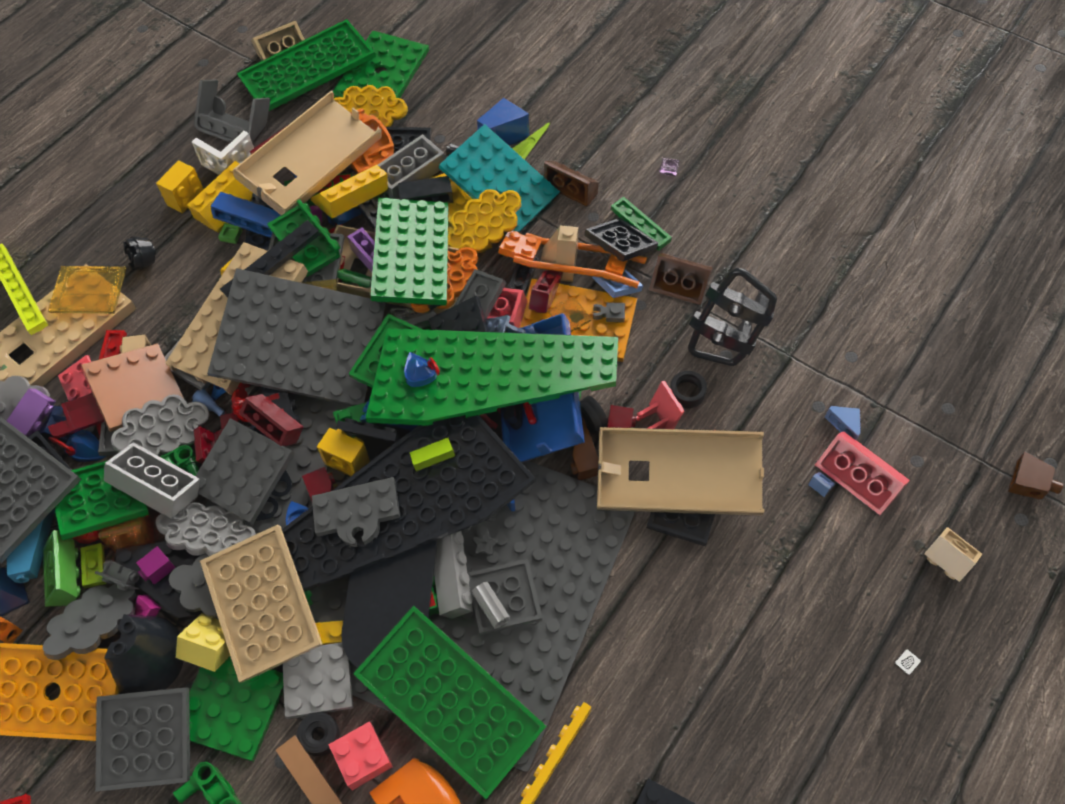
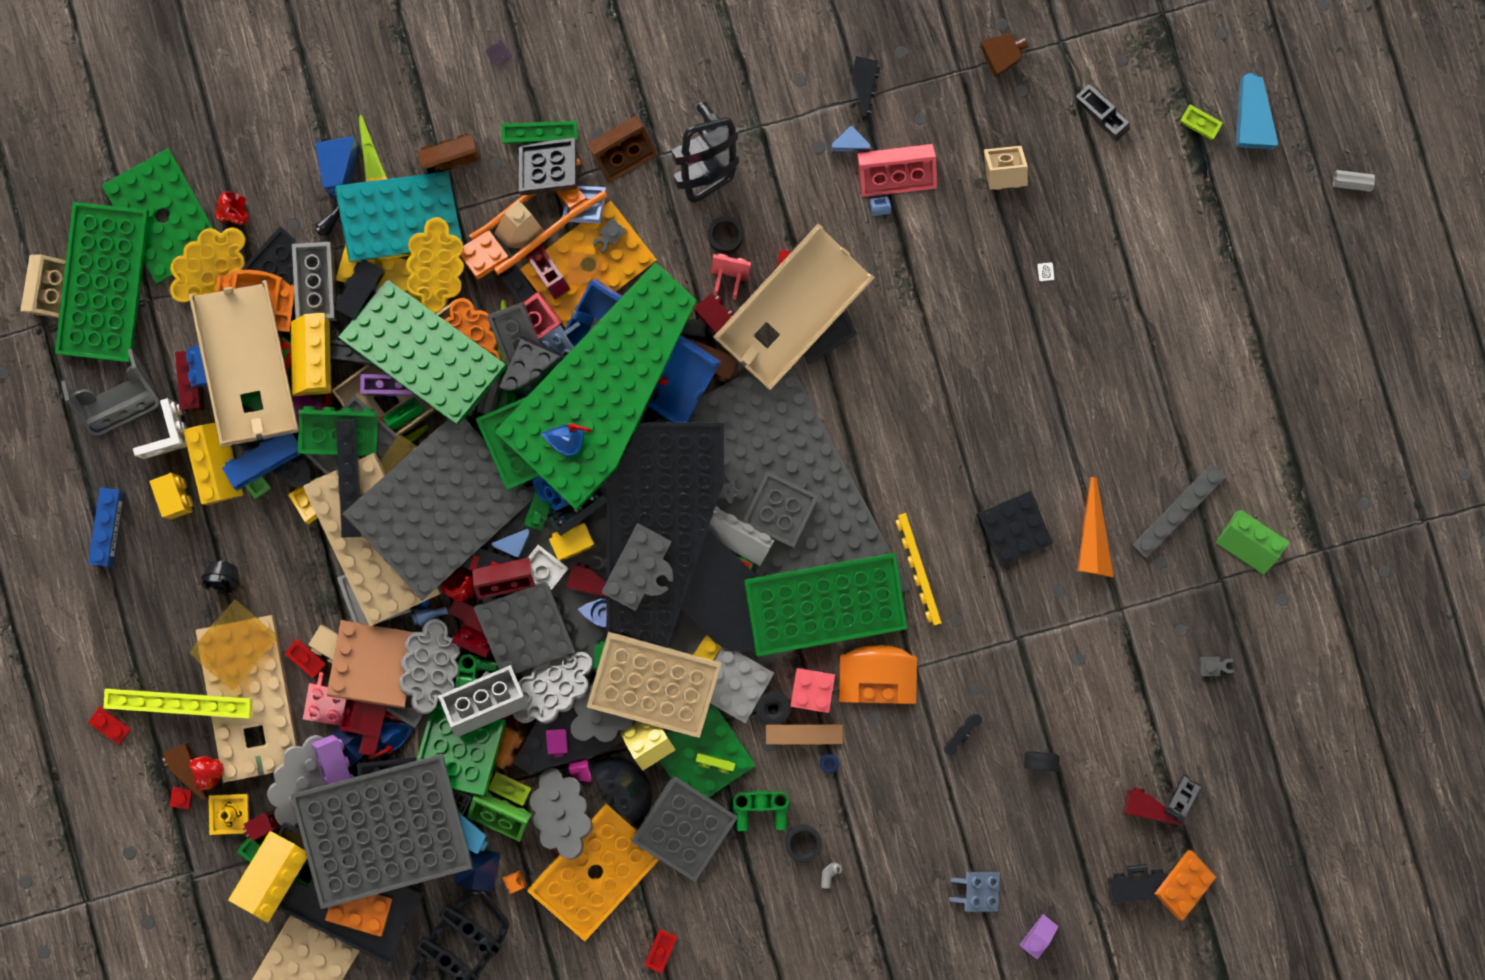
camera: 55 degrees left, 25 degrees up
dark grey hinge [95,560,140,591] -> none
lime slope [410,438,455,471] -> none
light grey axle [472,582,510,629] -> none
none -> blue brick [88,487,125,567]
none -> red hair [216,192,249,225]
none -> medium blue slope [492,529,531,558]
none -> white plate [528,545,569,591]
none -> lime plate [696,753,735,774]
none -> black slope [851,56,881,120]

